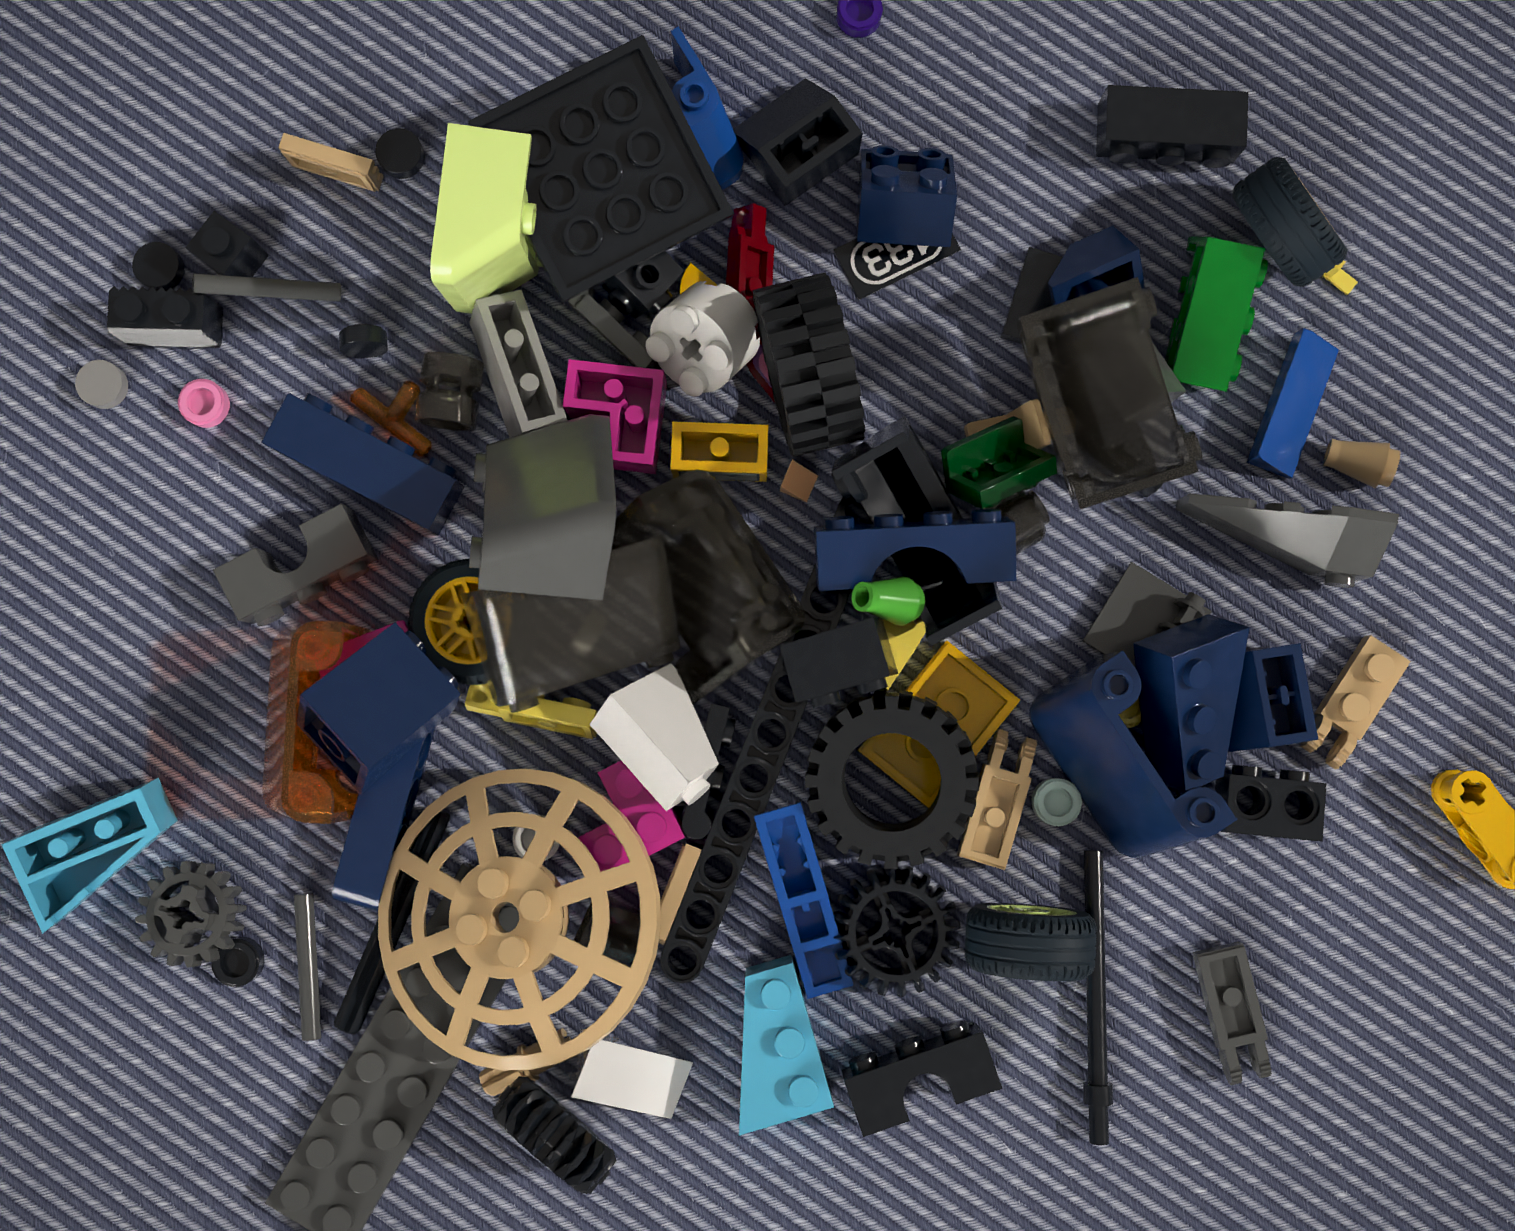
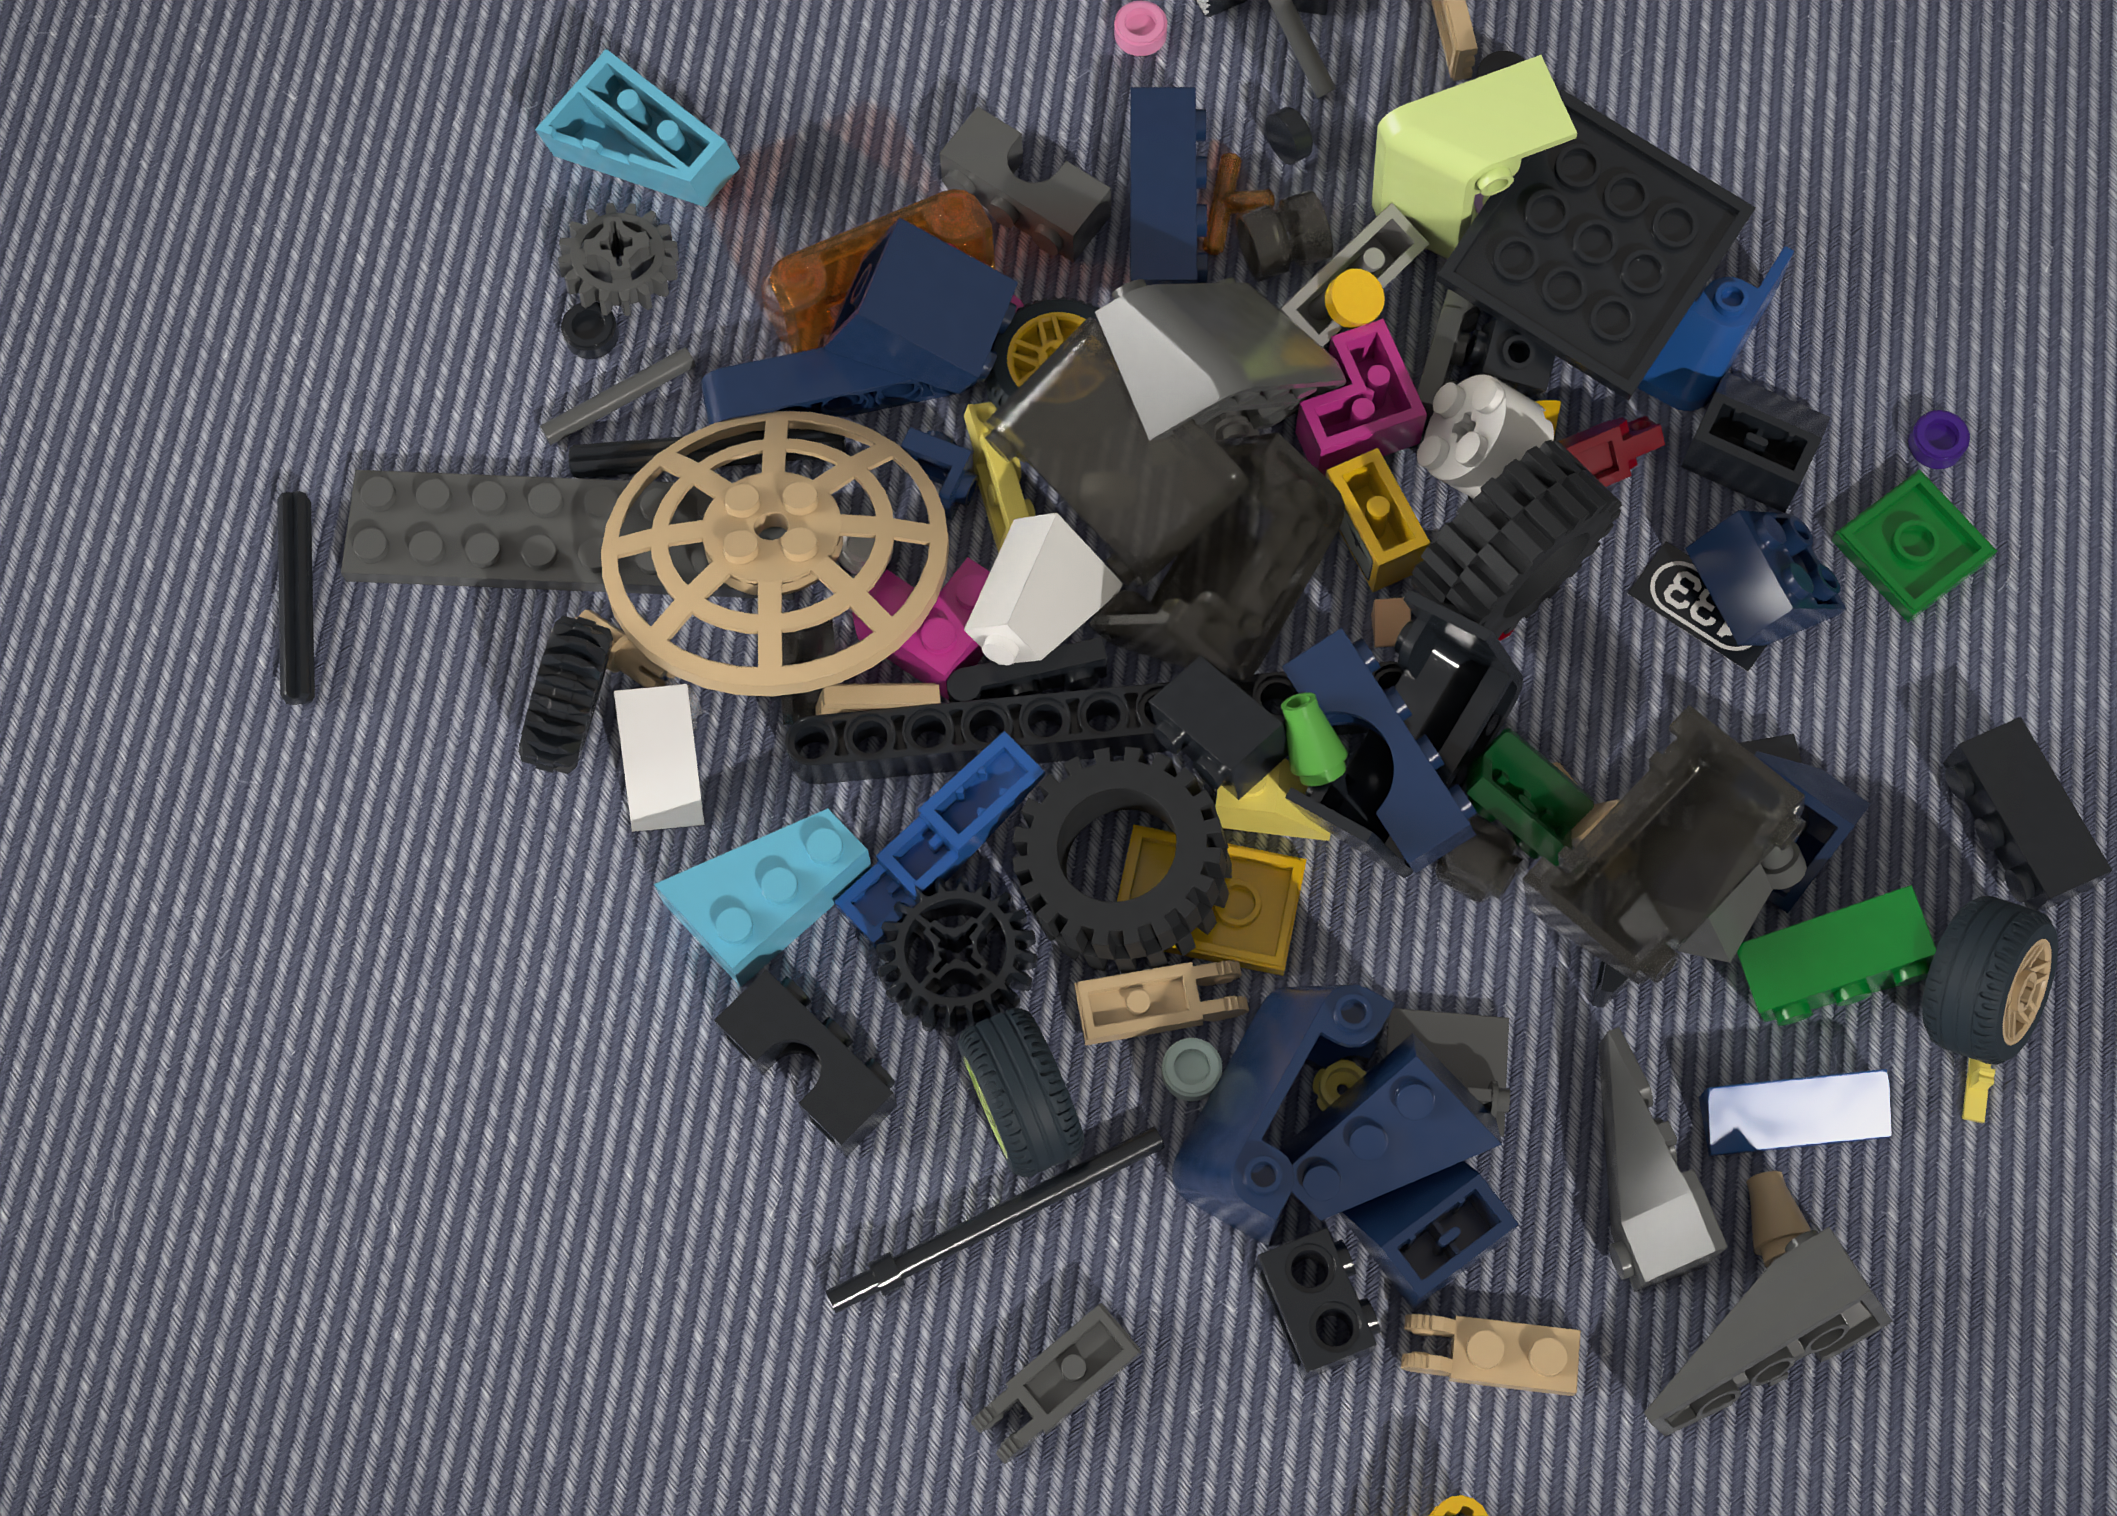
camera: 65 degrees right, 15 degrees down
none -> dark blue bracket [901,427,979,520]
none -> yellow tile [1325,269,1385,329]
none -> dark grey wedge [1644,1227,1893,1437]
none -> green tile [1831,469,1997,623]

